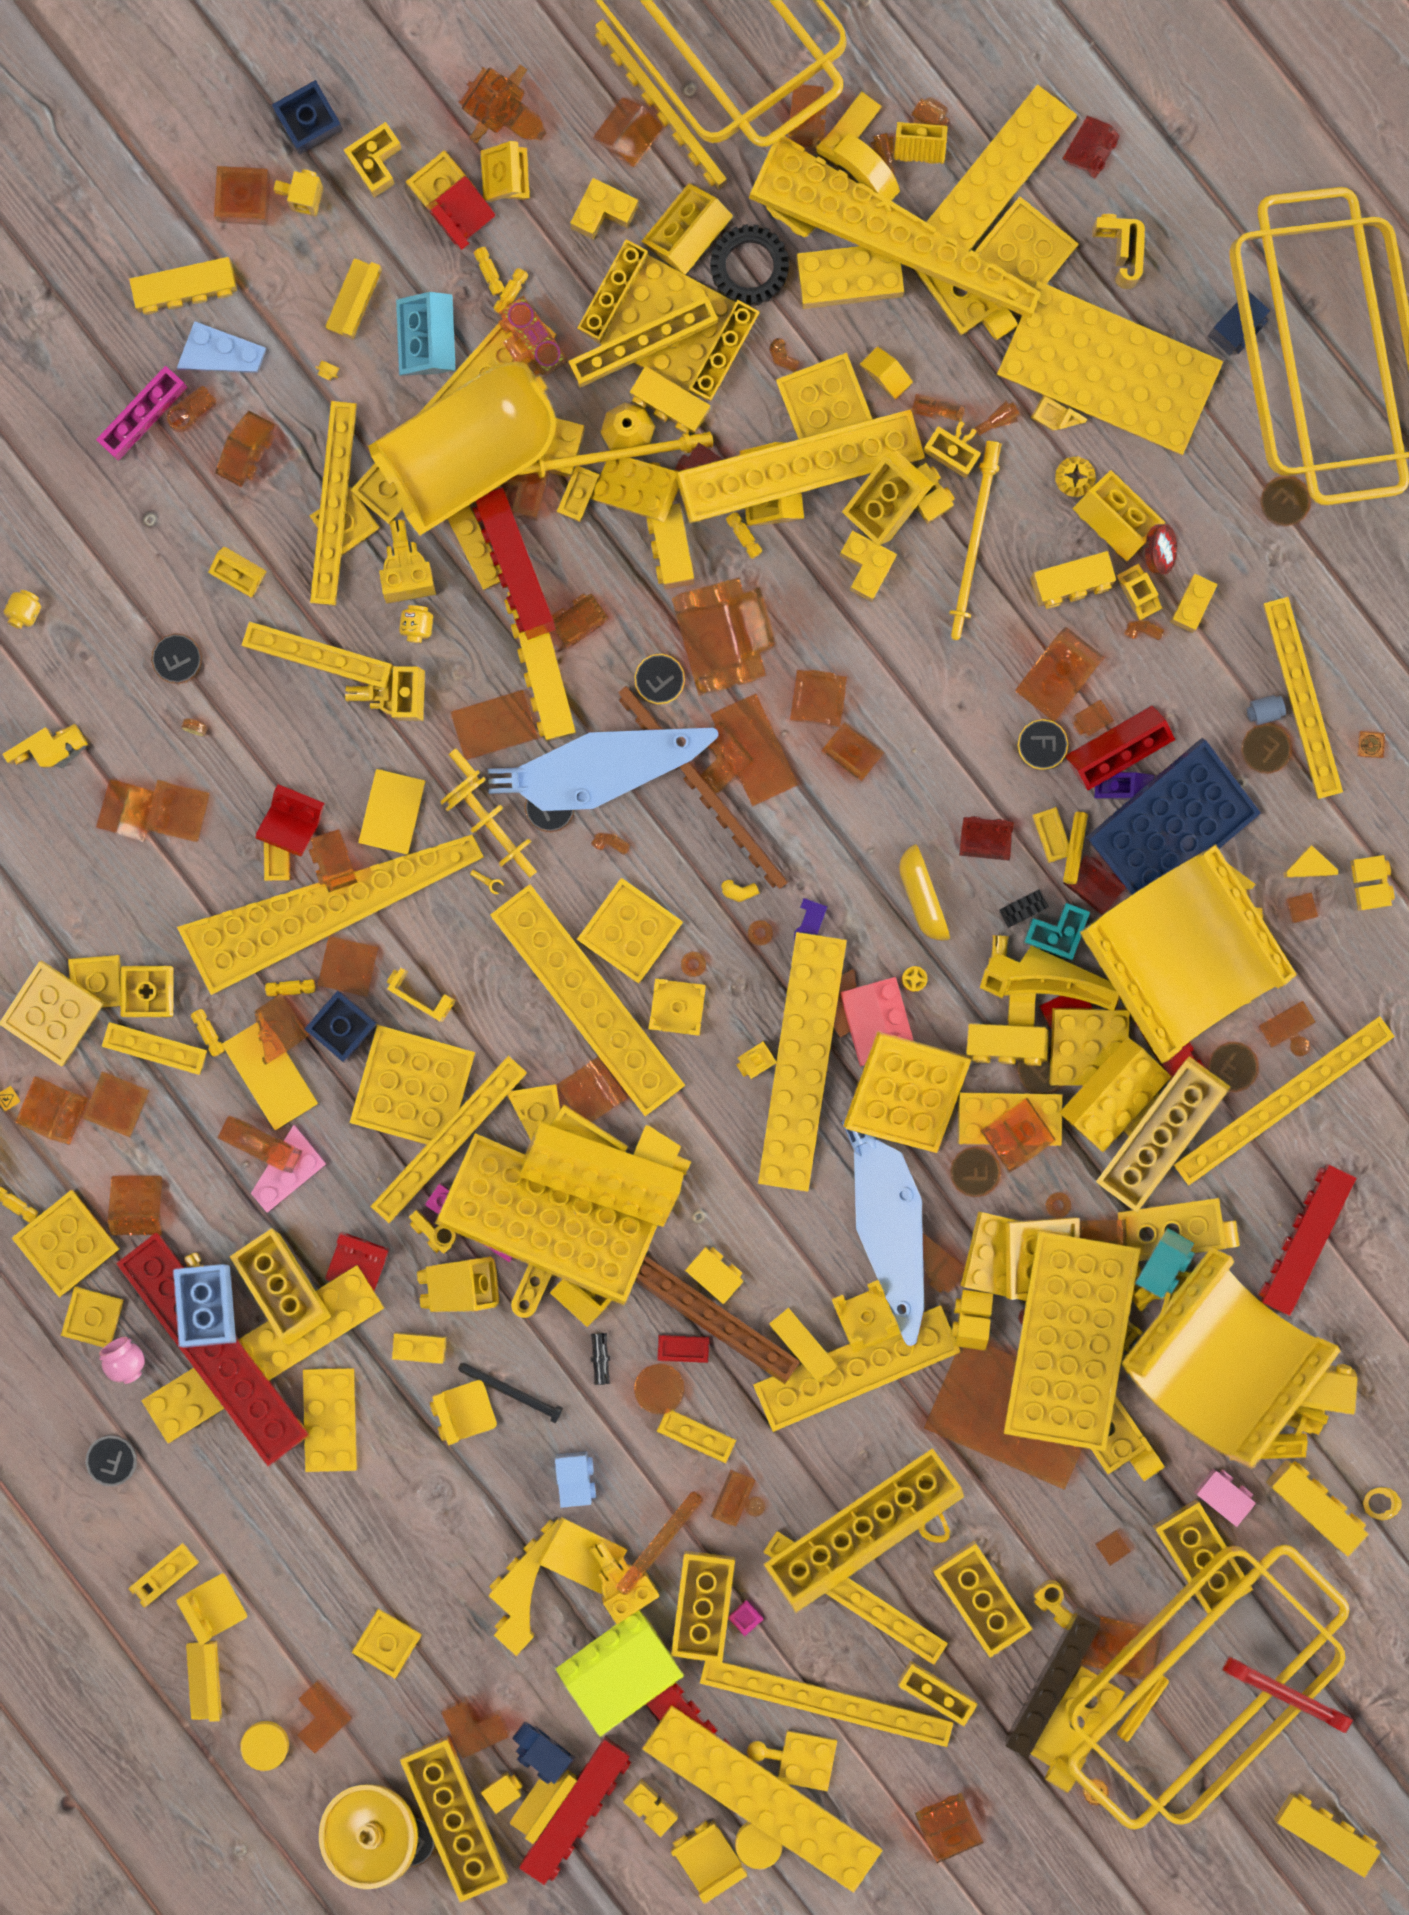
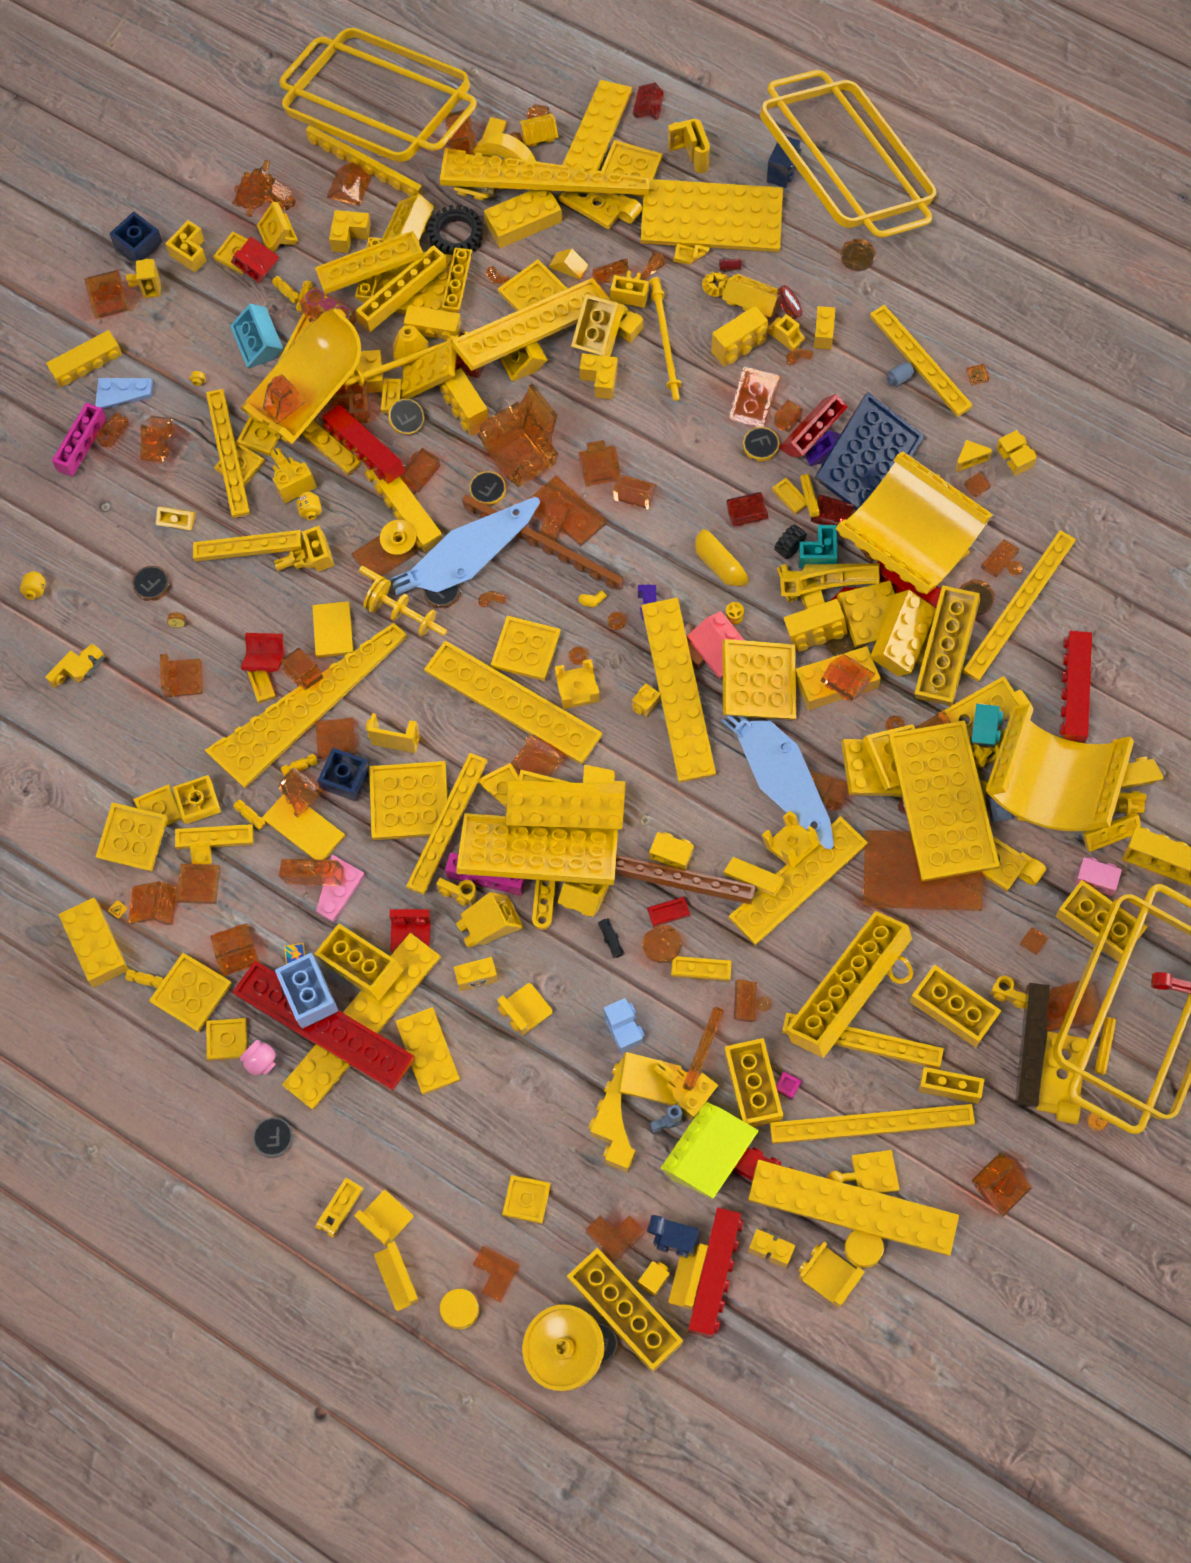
camera: 15 degrees left, 20 degrees down
clear orange slope [96,779,159,842] -> none
yellow panel [326,259,382,340] -> none
black bar [458,1363,563,1424] -> none
yellow hand [470,870,504,894] -> none
yellow axle [726,512,762,559] -> none
clear orange tile [950,1146,1001,1198] -> none
yellow piece [951,1290,993,1351] -> none
clear orange tile [1241,723,1292,774] -> none
none -> yellow plate [190,843,212,865]
none -> clear orange slope [262,374,306,424]
none -> tile [284,943,306,964]
none -> yellow tile [315,231,424,294]
none -> yellow dish [380,520,416,555]
none -> black tile [388,399,424,435]
none -> sand blue bar [650,1105,684,1133]
none -> dark red pin [719,258,741,272]

